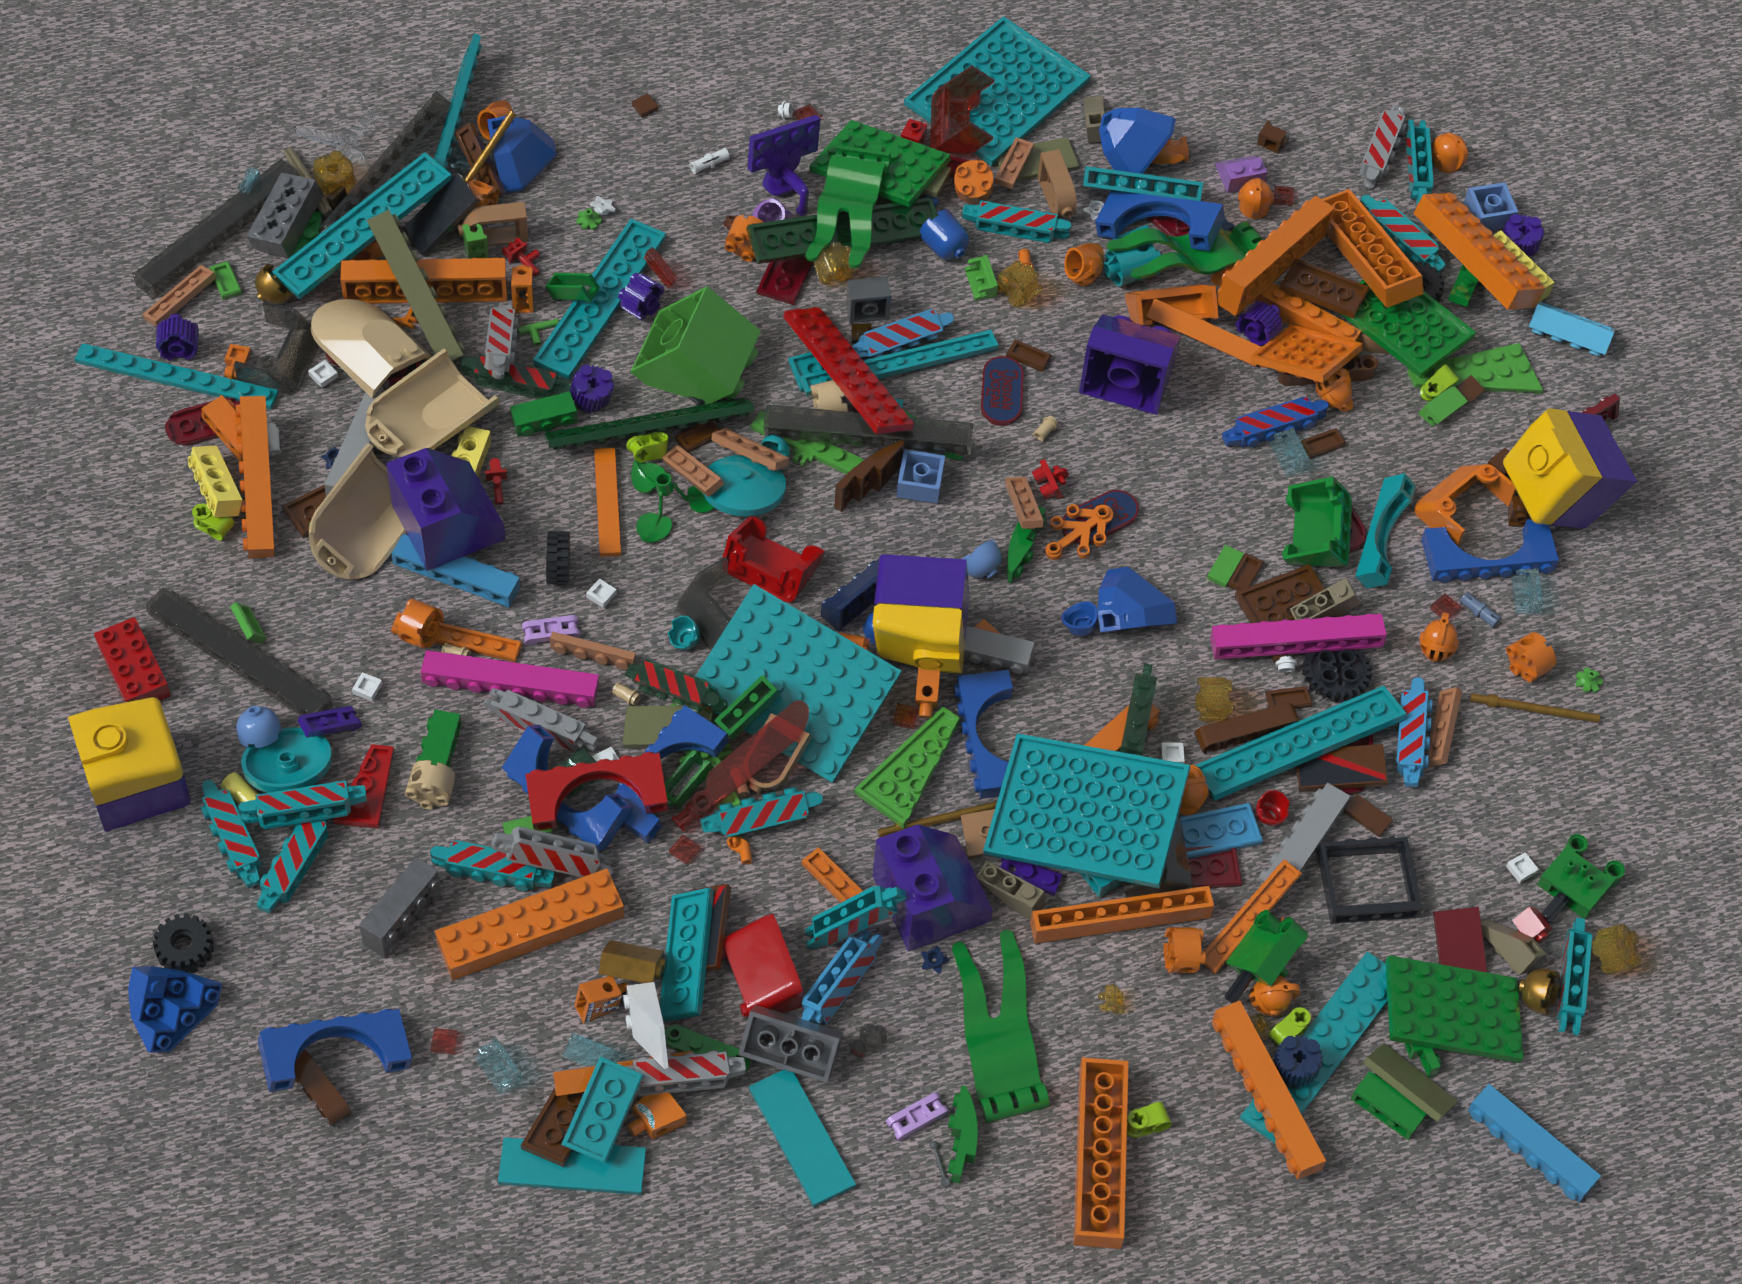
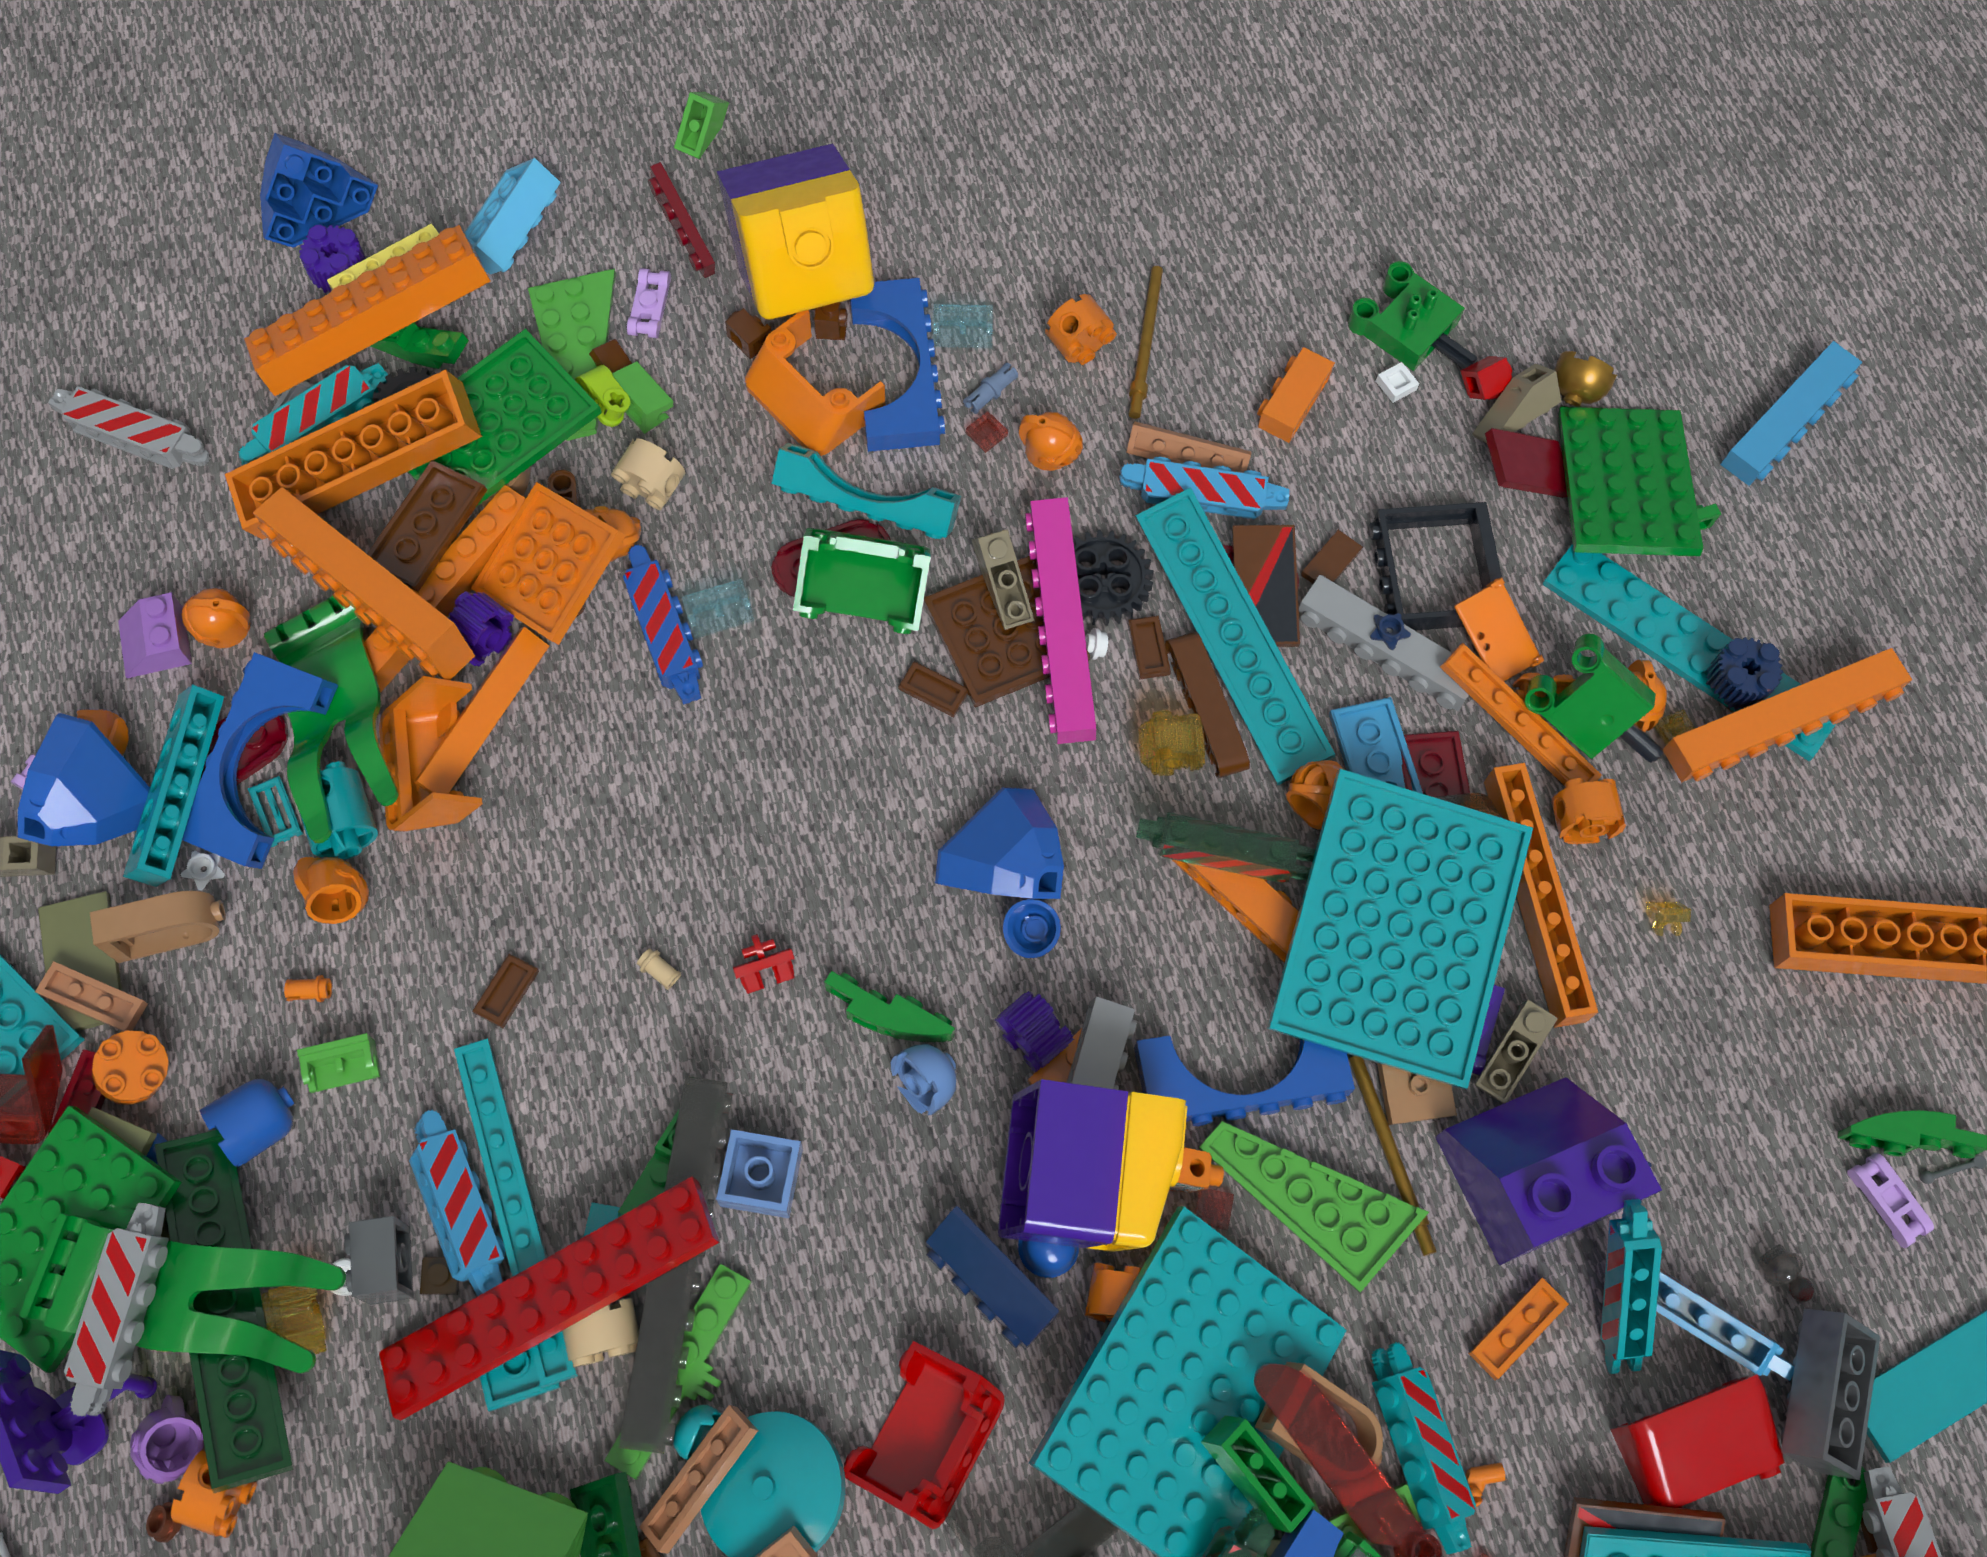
camera: 90 degrees left, 10 degrees up
dark red tile [756,257,814,305] -> none
reddish brown slope [834,440,905,512] -> none
green flag [952,930,1050,1124] -> none
teal hinge [962,200,1072,243] -> none
tile [981,356,1024,426] -> none
clear yellow brick [997,260,1043,308] -> none
nougat plate [1005,476,1043,529] -> none
orange plant [1045,504,1113,560] -> none
tile [1062,490,1139,545] -> none
dark purple slope [1079,314,1181,415] -> none
lime piece [1127,1102,1172,1138] -> none
white plate [1160,742,1185,764] -> none
bright green tile [1207,545,1244,588] -> none
red hair [1256,790,1290,826] -> none
reddish brown brick [1257,120,1289,154] -> none
lime piece [1268,1007,1311,1046] -> none
clear red tile [1273,185,1294,206] -> none
reddish brown tile [1300,428,1346,459] -> none
green brick [1351,1071,1427,1141] -> none
olive tile [1363,1043,1458,1122] -> none
teal hinge [1406,119,1433,205] -> none
orange helmet [1431,132,1468,173] -> none
medium blue brick [1464,182,1518,231] -> none
teal hinge [1556,917,1592,1036] -> none
bright green plant [1575,668,1603,693] -> none
clear yellow brick [1591,924,1642,974] -> none
none -> light grey hinge [64,1203,169,1416]
none -> blue brick [260,133,378,248]
none -> tan brick [611,438,685,510]
none -> lavender plate [627,268,671,339]
none -> bright green slope [674,92,729,159]
none -> dark purple brick [994,991,1074,1072]
none -> orange brick [1257,347,1335,443]
none -> dark blue plate [1370,613,1411,650]
none -> orange door [1454,577,1544,681]

